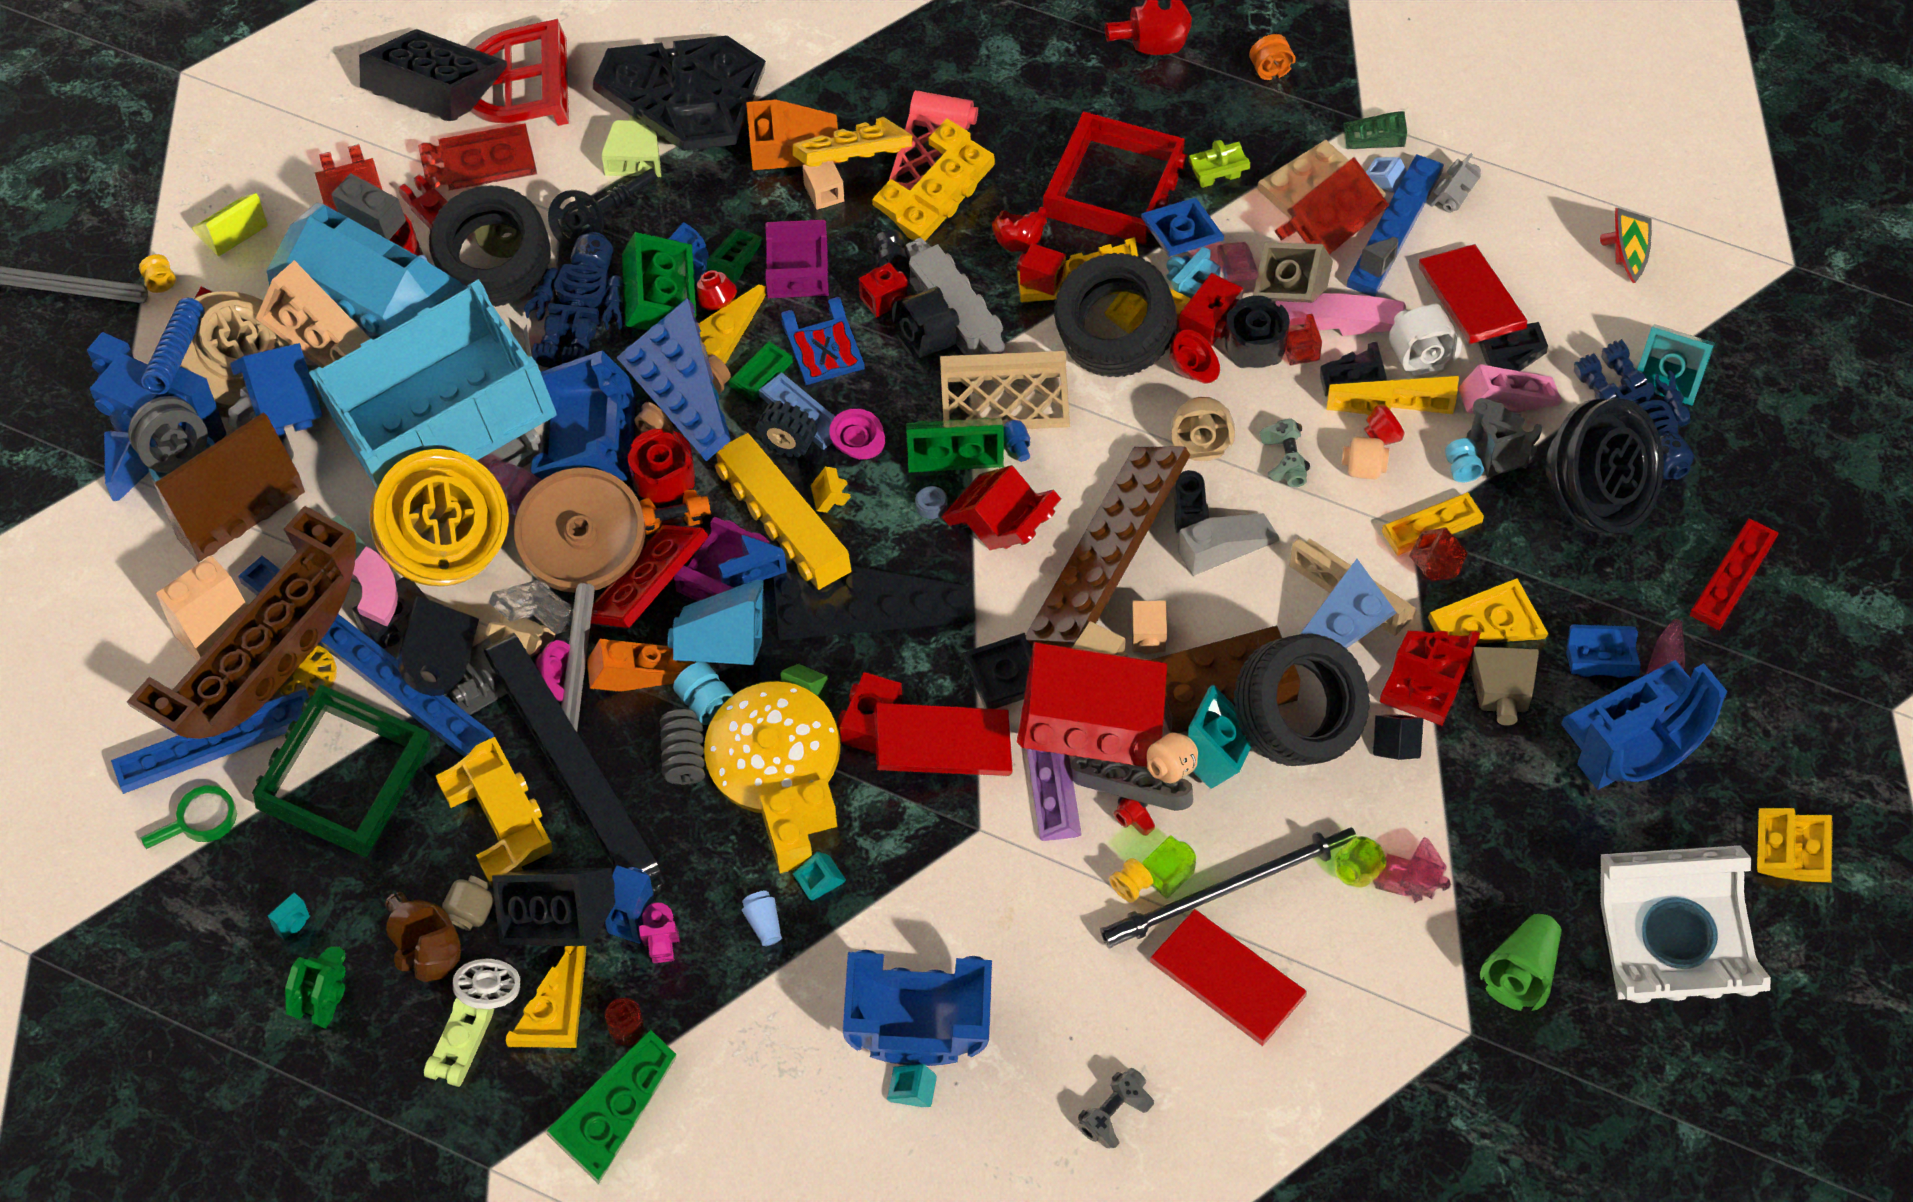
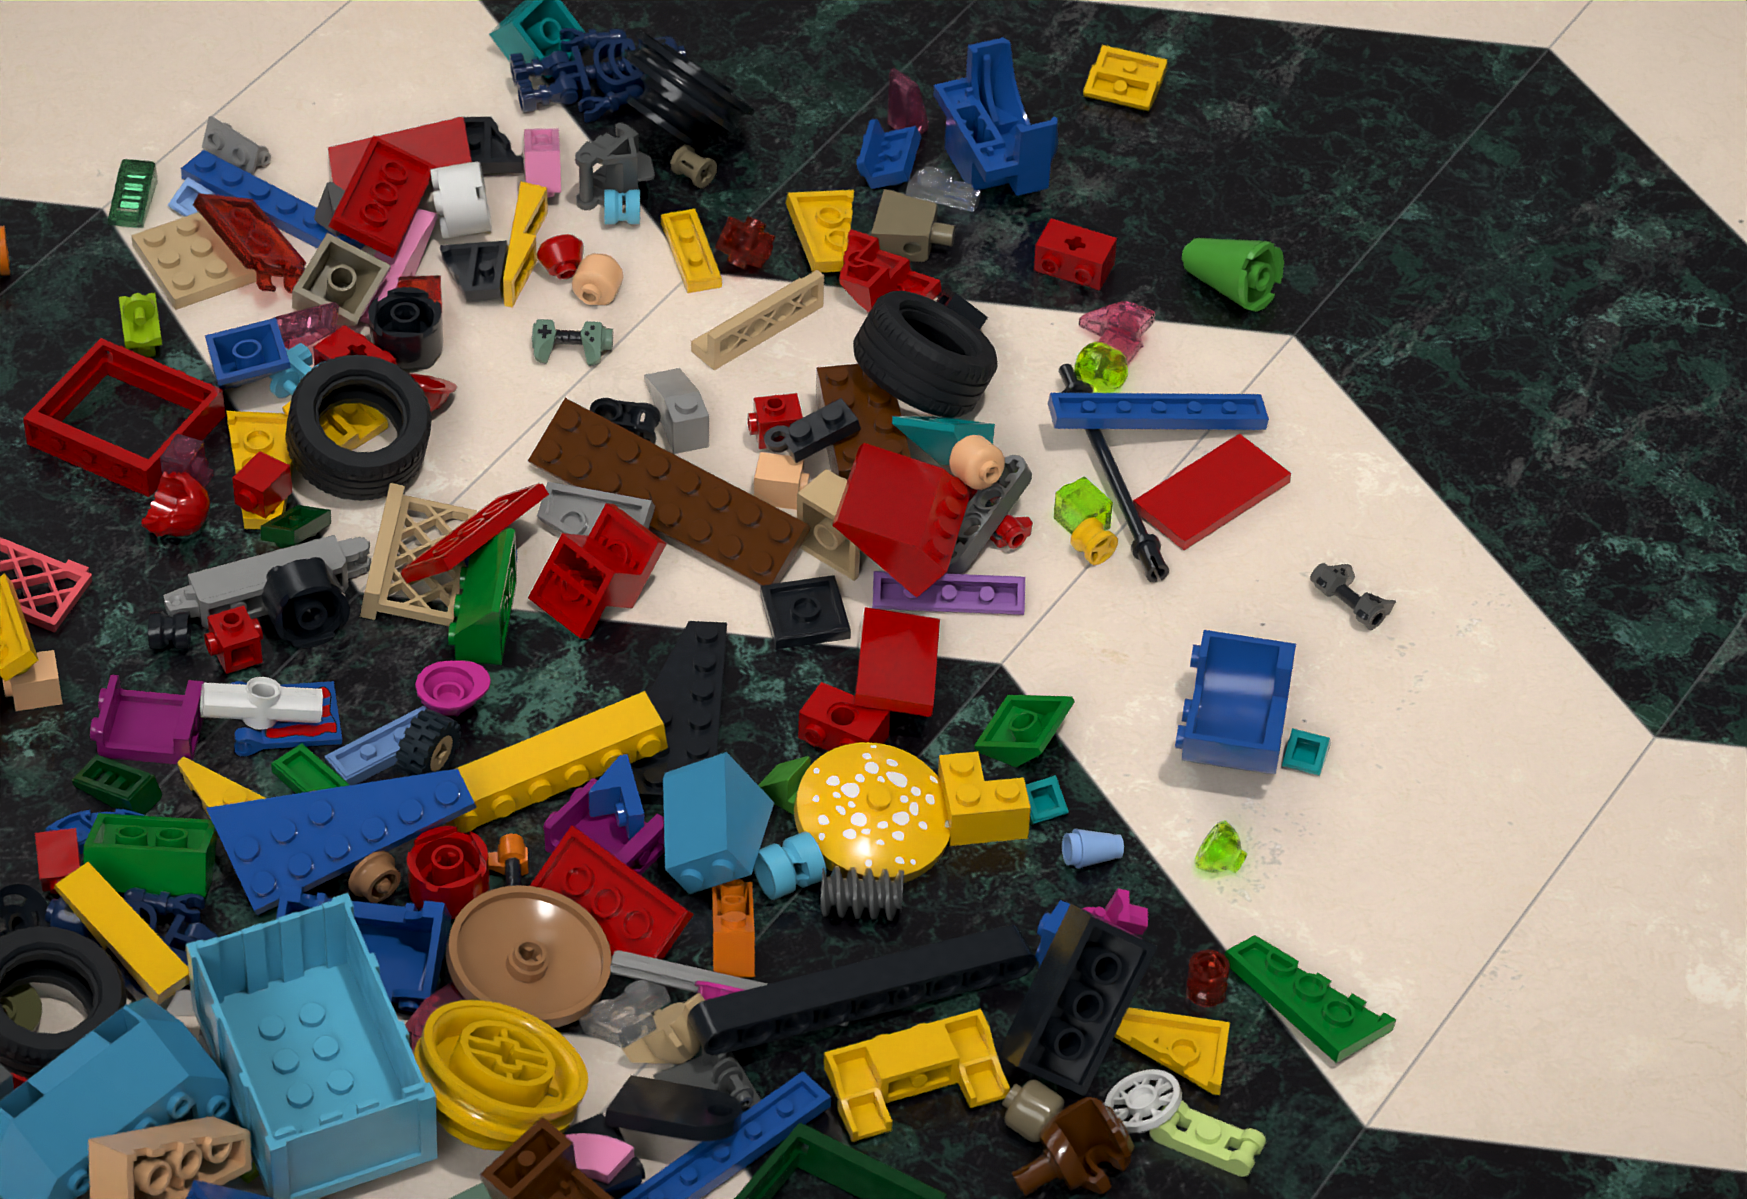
camera: 85 degrees left, 10 degrees down
red cone [696,270,737,310] -> none
yellow tile [811,466,851,513] -> none
yellow bracket [872,118,995,241] -> none
sand blue tile [915,486,948,519] -> none
tan cylinder [1171,397,1235,461] -> none
medium blue wing [1301,559,1397,648] -> none
shield [1600,208,1652,283] -> none
white panel [1601,846,1771,1003] -> none
red tile [1689,518,1778,631] -> none
none -> red brick [35,828,81,894]
none -> yellow slope [55,862,190,1005]
none -> clear pink brick [160,434,214,488]
none -> white piece [200,677,323,729]
none -> dark green plate [261,505,331,548]
none -> red tile [328,135,437,258]
none -> red tile [400,483,549,584]
none -> light grey wing [537,482,655,536]
none -> dark tan bush [671,145,717,188]
none -> red brick [747,393,803,449]
none -> black hinge [764,398,861,463]
none -> clear plate [906,166,981,212]
none -> green slope [974,695,1075,767]
none -> red brick [1034,219,1117,290]
none -> blue plate [1047,393,1269,430]
none -> clear neon green brick [1194,820,1247,873]

